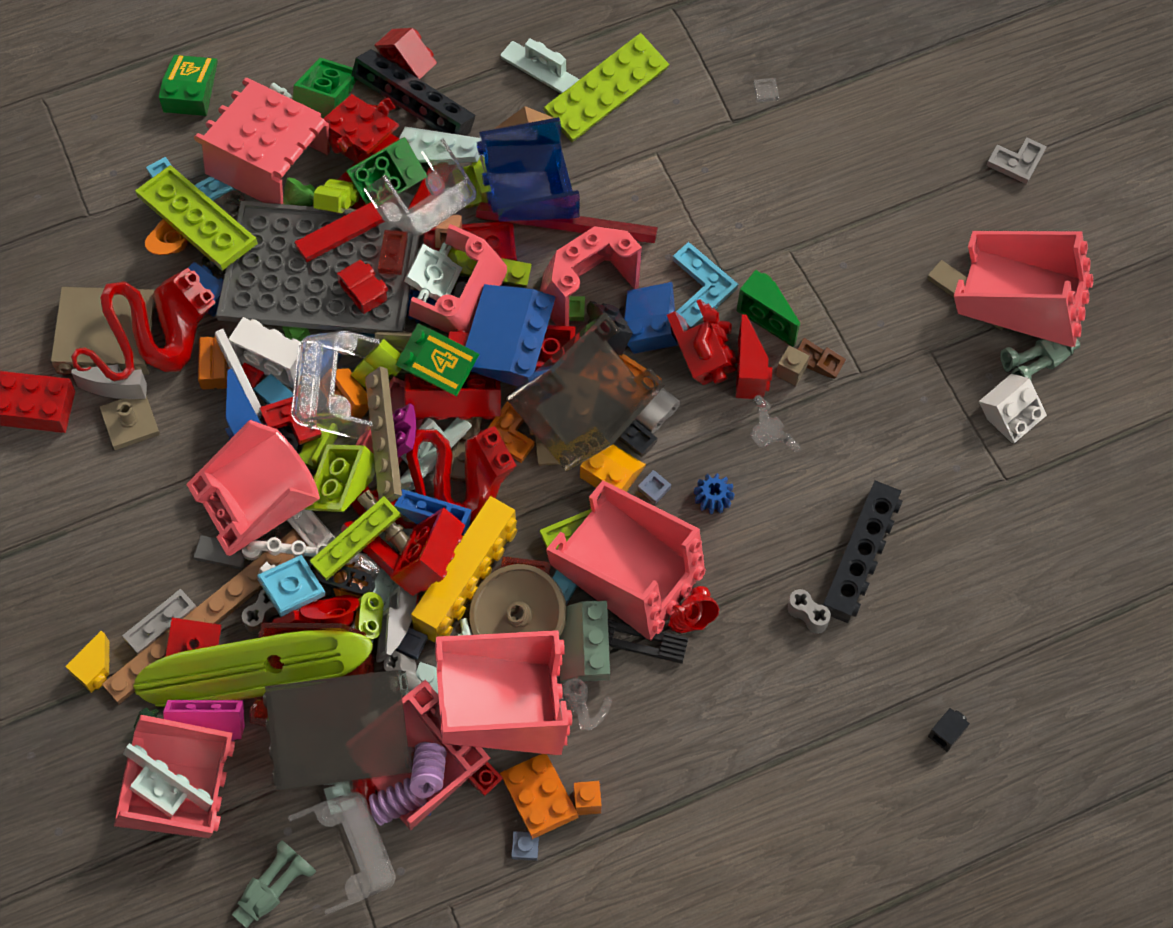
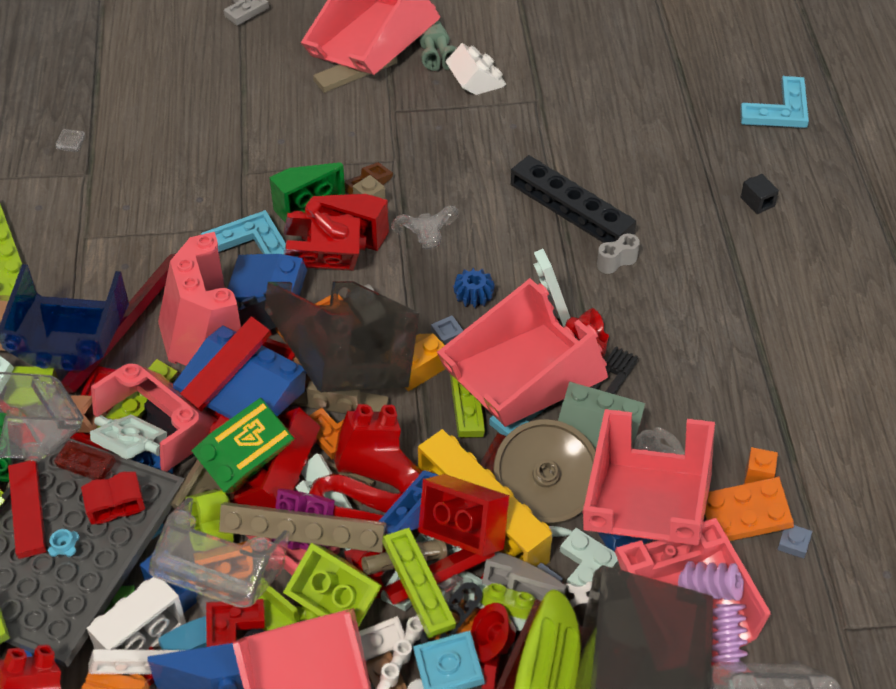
camera: 70 degrees left, 15 degrees down
none -> medium azure plate [48,529,79,557]
none -> red tile [180,316,272,411]
none -> light aqua plate [533,249,570,327]
none -> medium azure plate [740,76,809,128]

